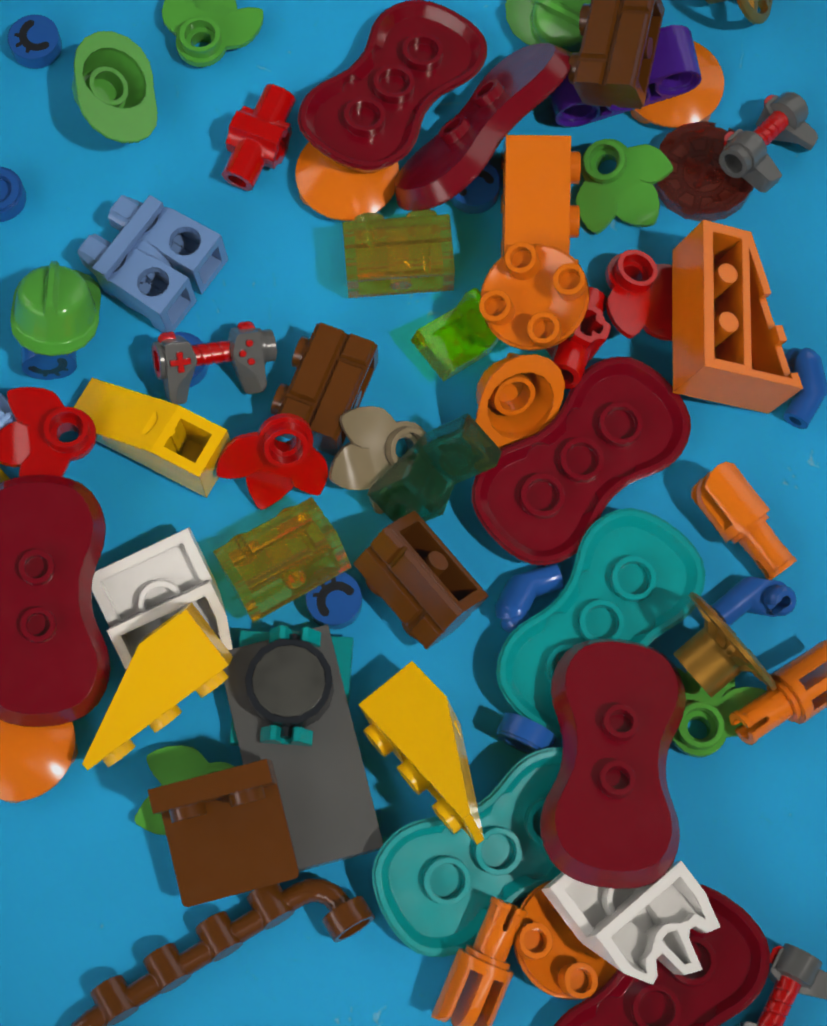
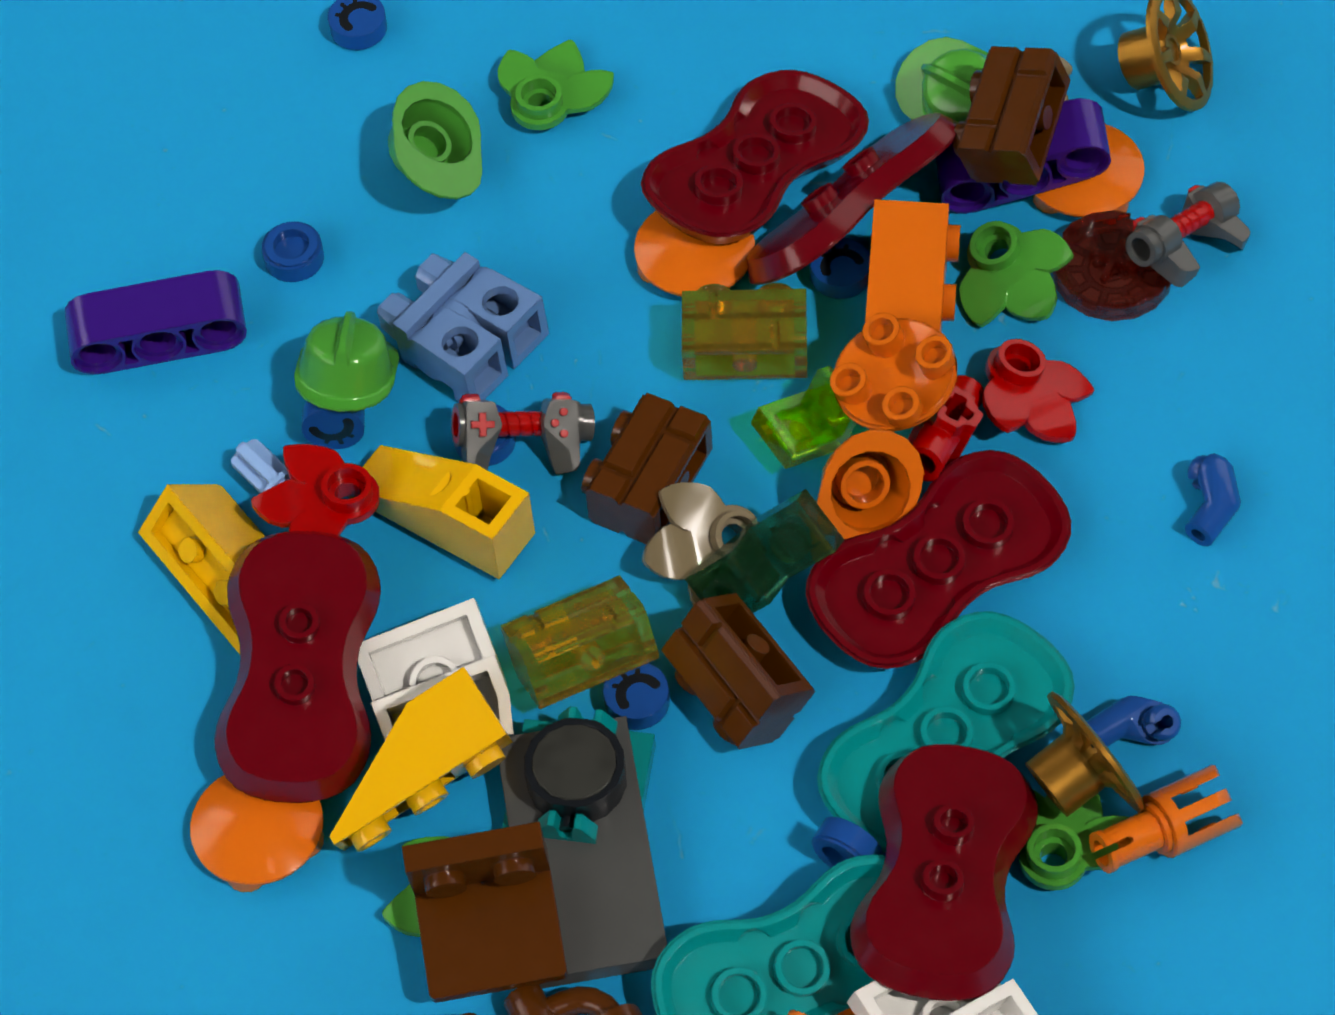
camera: 10 degrees right, 15 degrees down
blue tile [8,15,62,69] -> none
red plate [216,413,328,510] -> none
red axle [222,84,296,191] -> none
yellow slope [358,661,484,845] -> none
blue arm [495,563,564,633] -> none
orange wedge [672,220,803,414] -> none
orange arm [691,462,797,579] -> none

